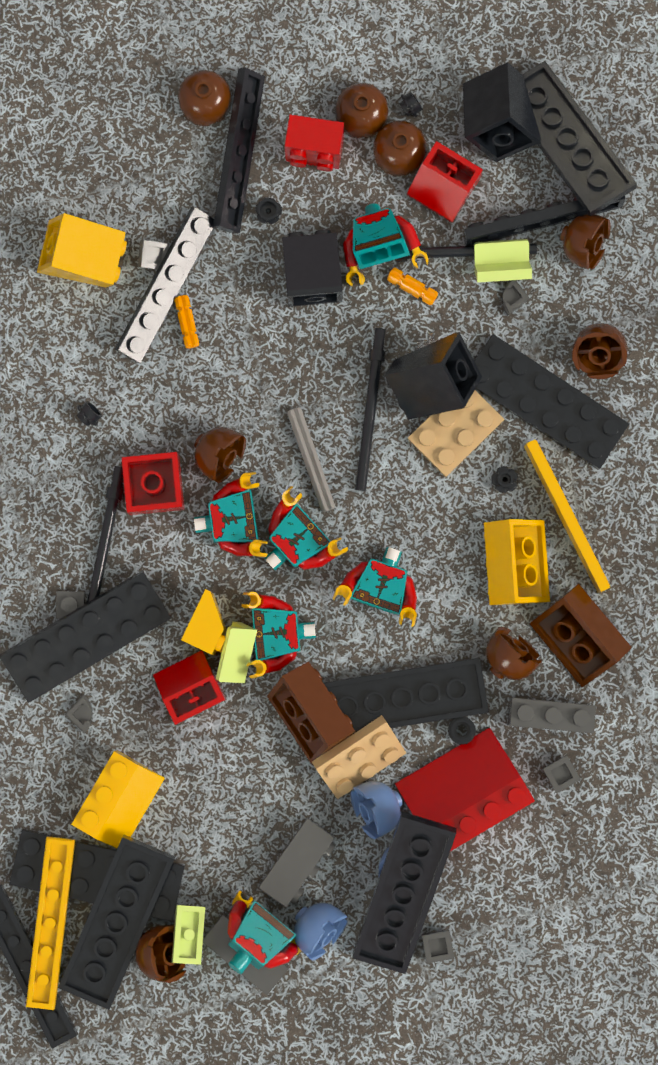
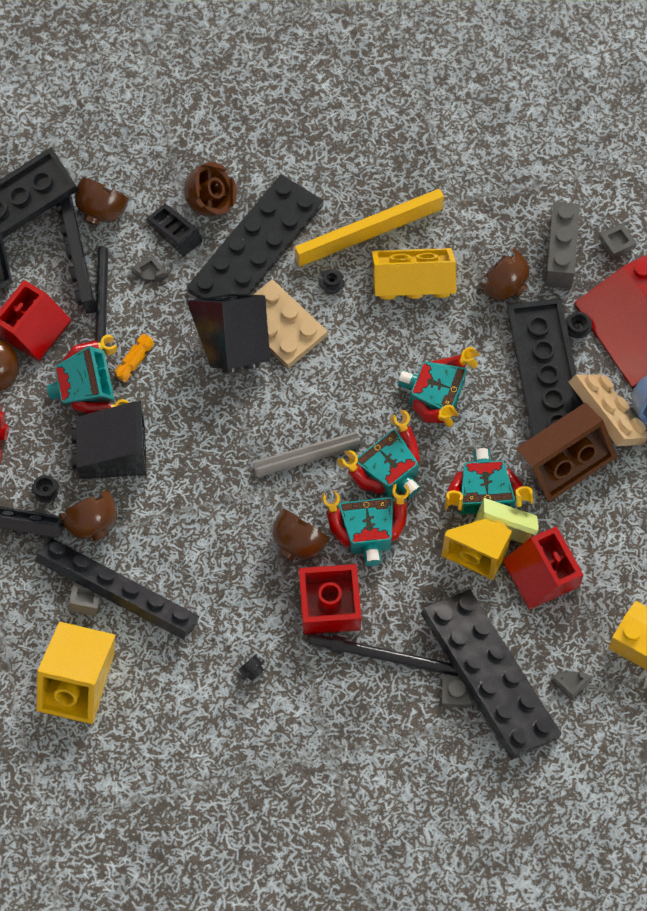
camera: 90 degrees left, 20 degrees down
light orange axle [174,295,199,349] -> none
black bar [355,328,386,491] -> none
yellowish green panel [474,239,532,283] -> none
reddish brown slope [529,584,632,687] -> none
none -> reddish brown cylinder [58,490,117,542]
none -> black slope [146,203,202,257]

